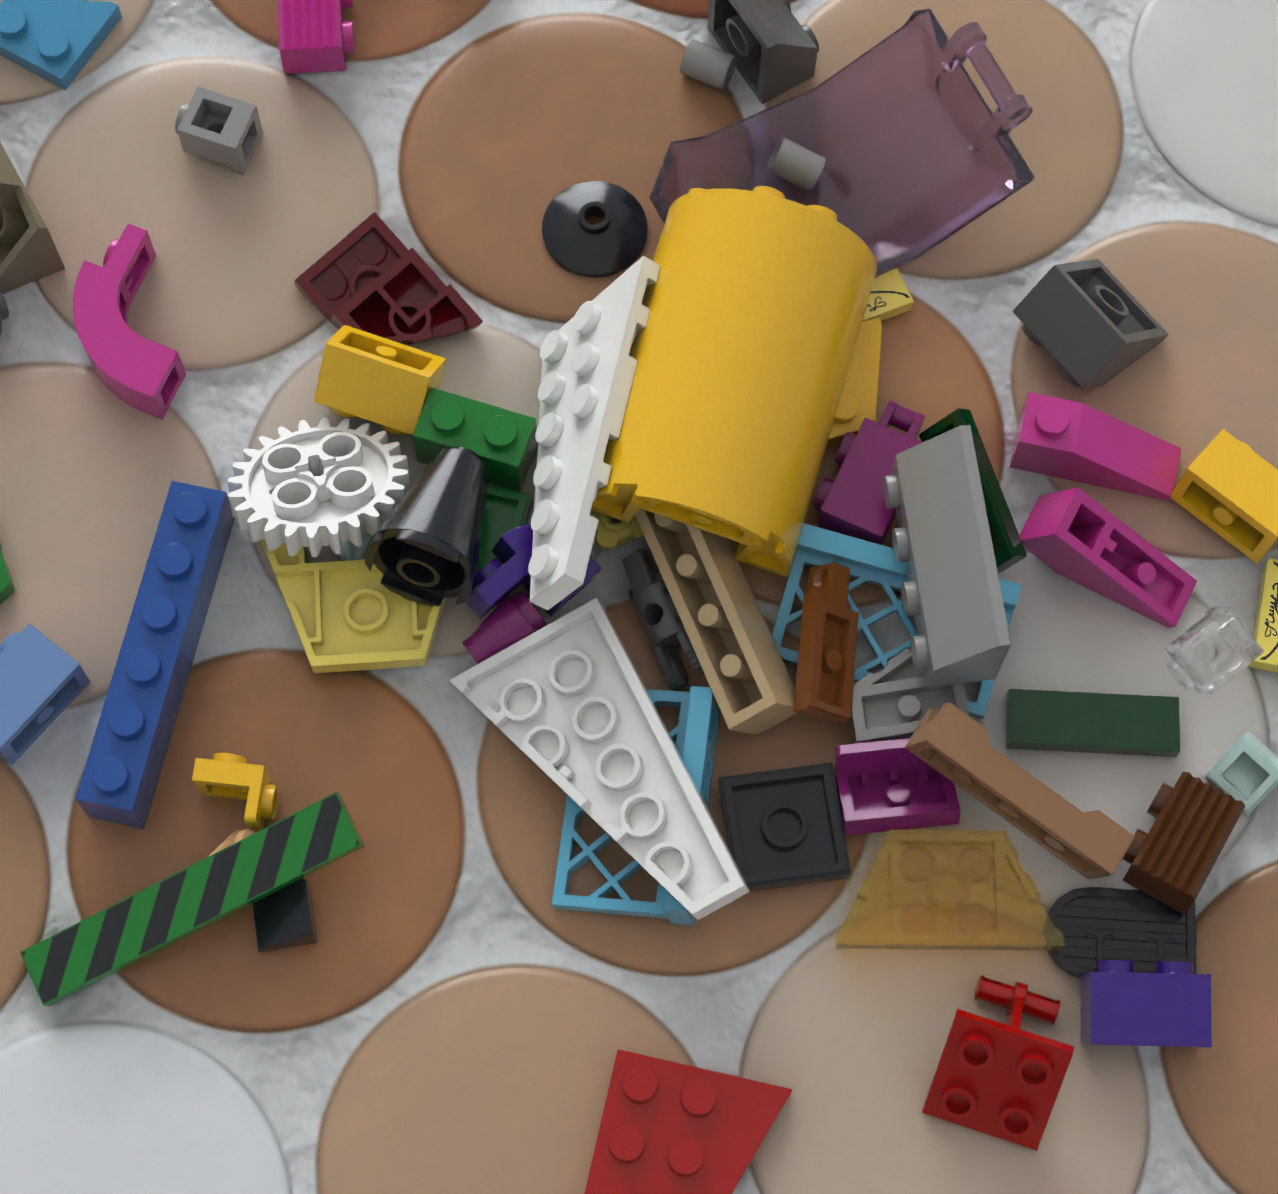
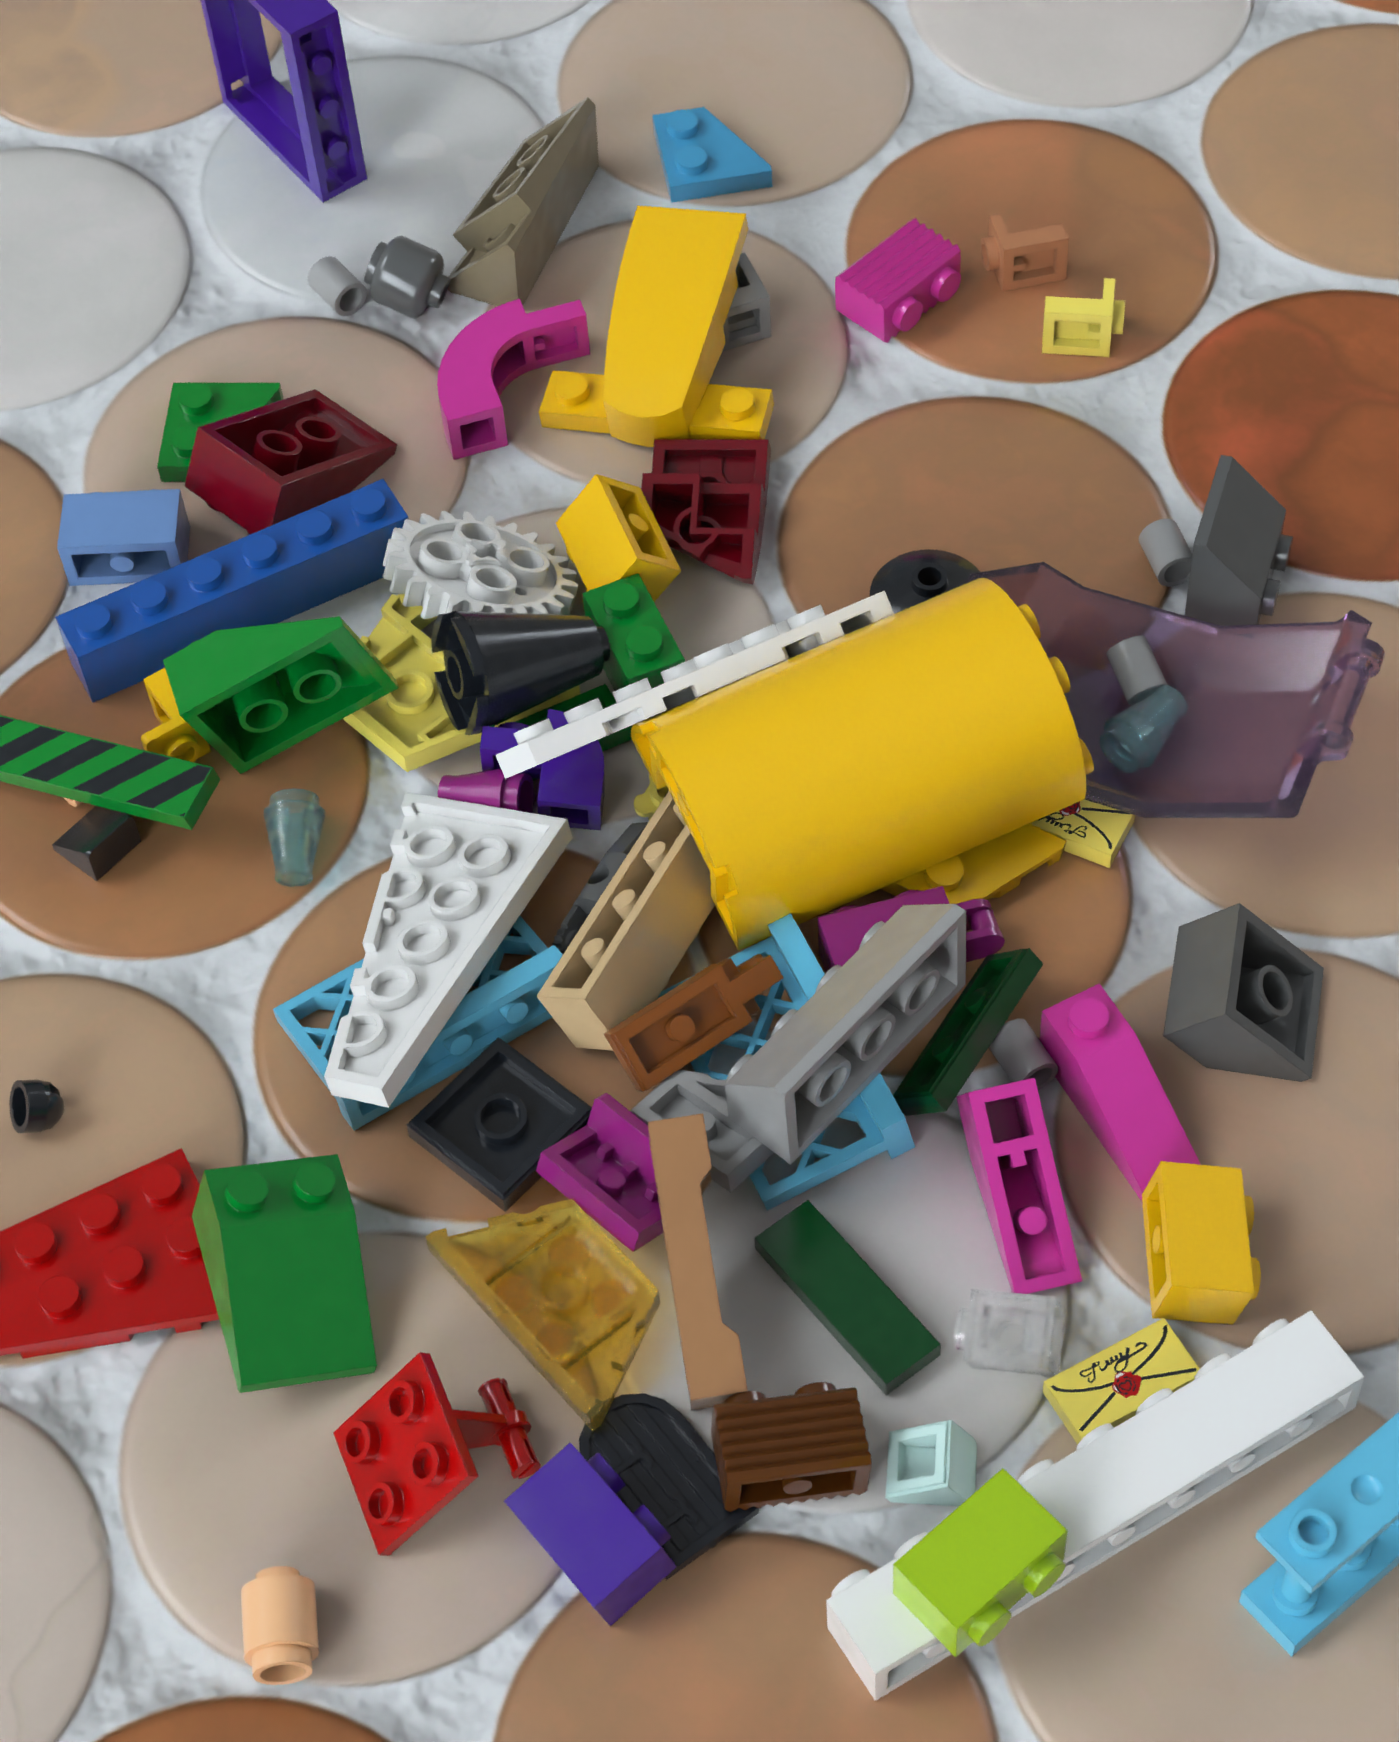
camera: 55 degrees right, 15 degrees down
none -> black hinge [9,1079,64,1133]
none -> green slope [163,616,399,774]
none -> dark red slope [184,389,397,535]
none -> green slope [192,1154,377,1393]
none -> clear light blue cone [263,789,326,887]
none -> yellow slope [539,205,774,447]
none -> light grey hinge [989,1019,1058,1090]
none -> clear light blue cone [1099,685,1188,773]

